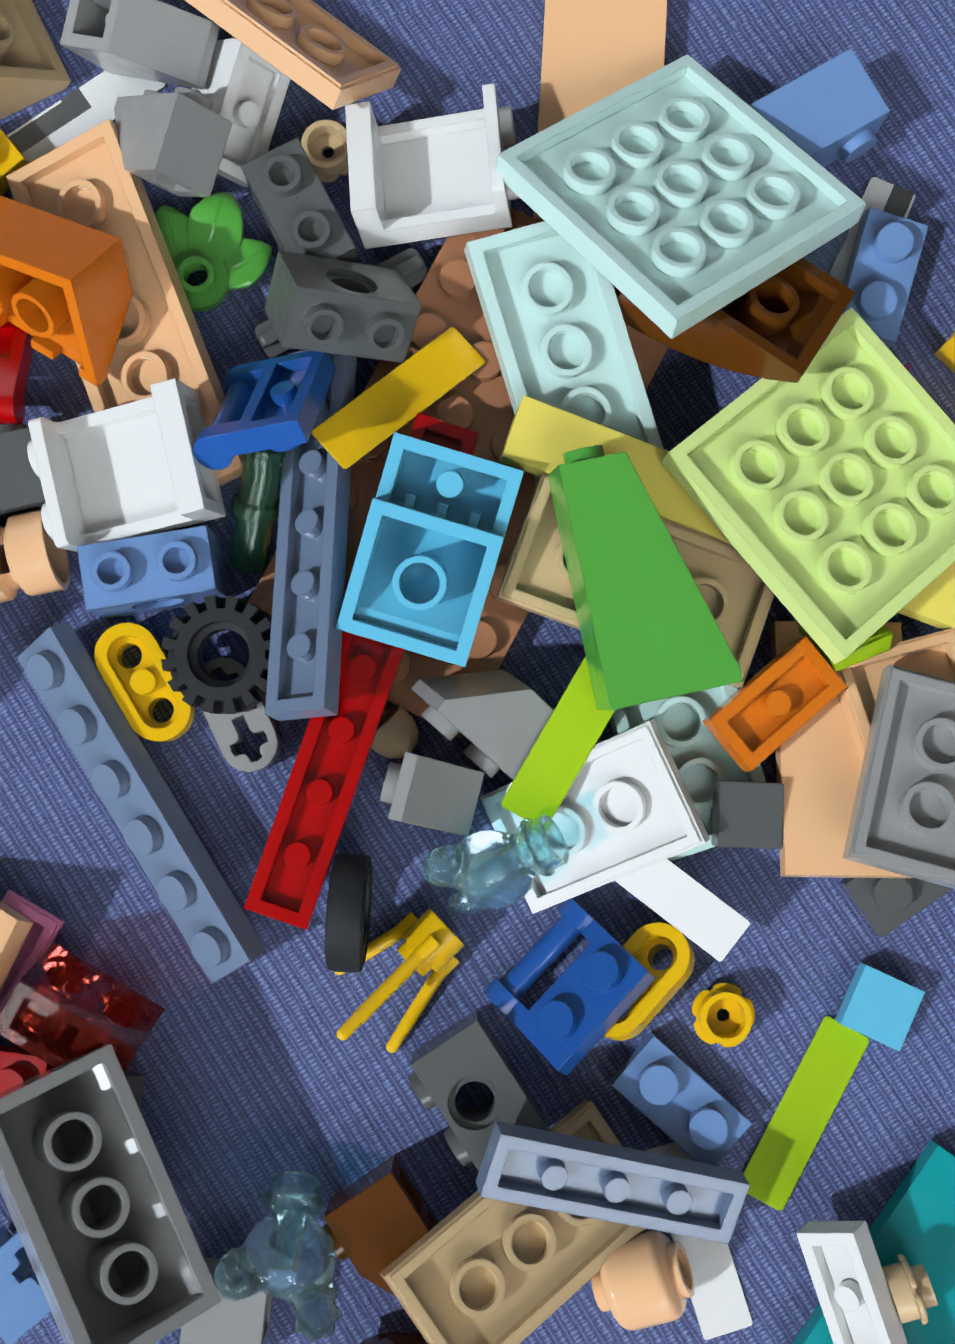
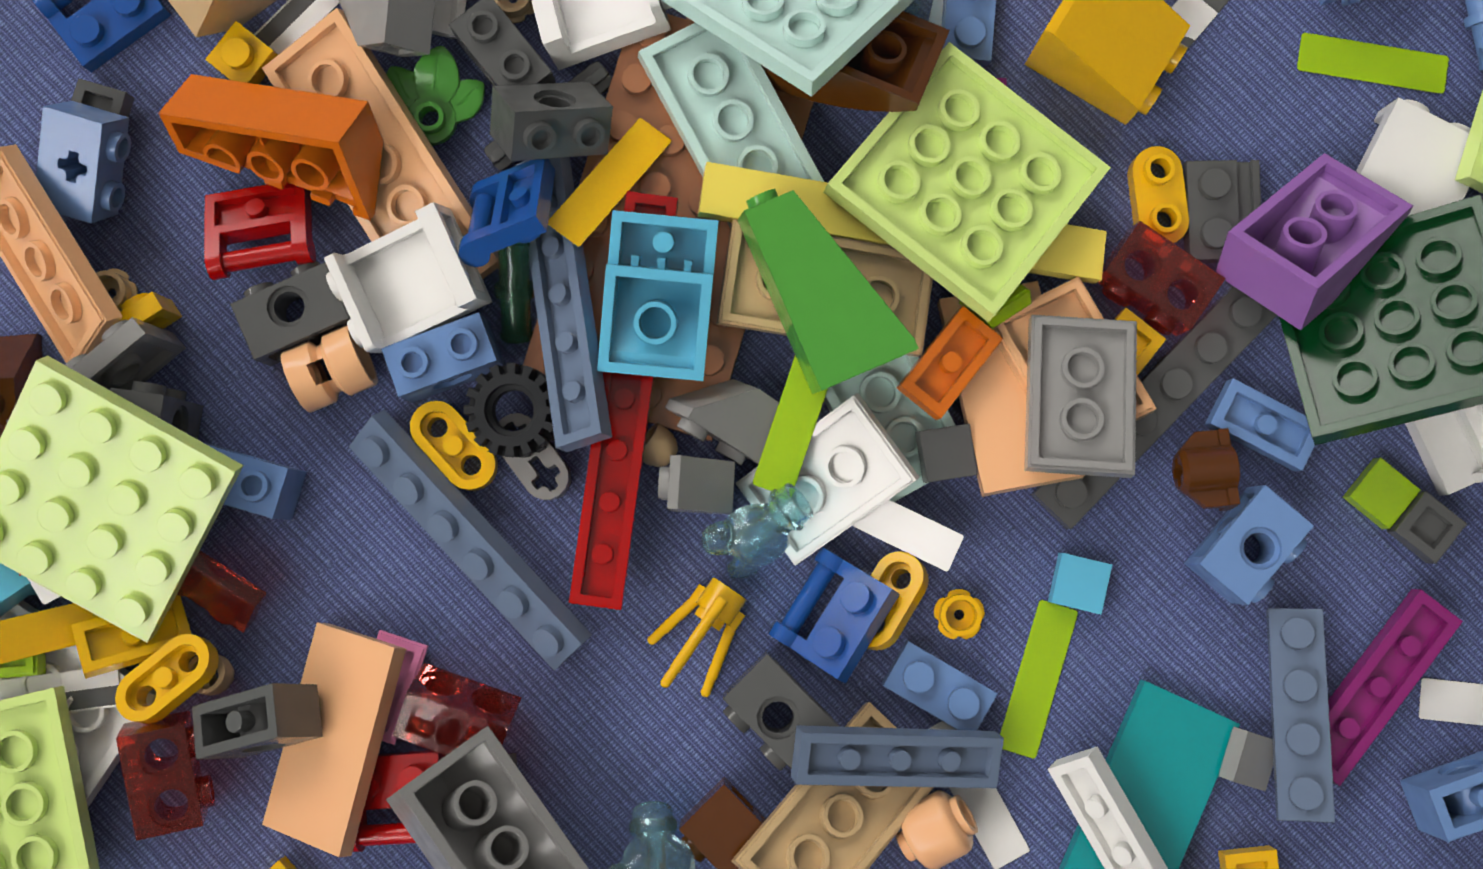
camera: 10 degrees left, 0 degrees up
black tyre [325,853,373,973] -> none
tan plate [882,1254,938,1325] -> none

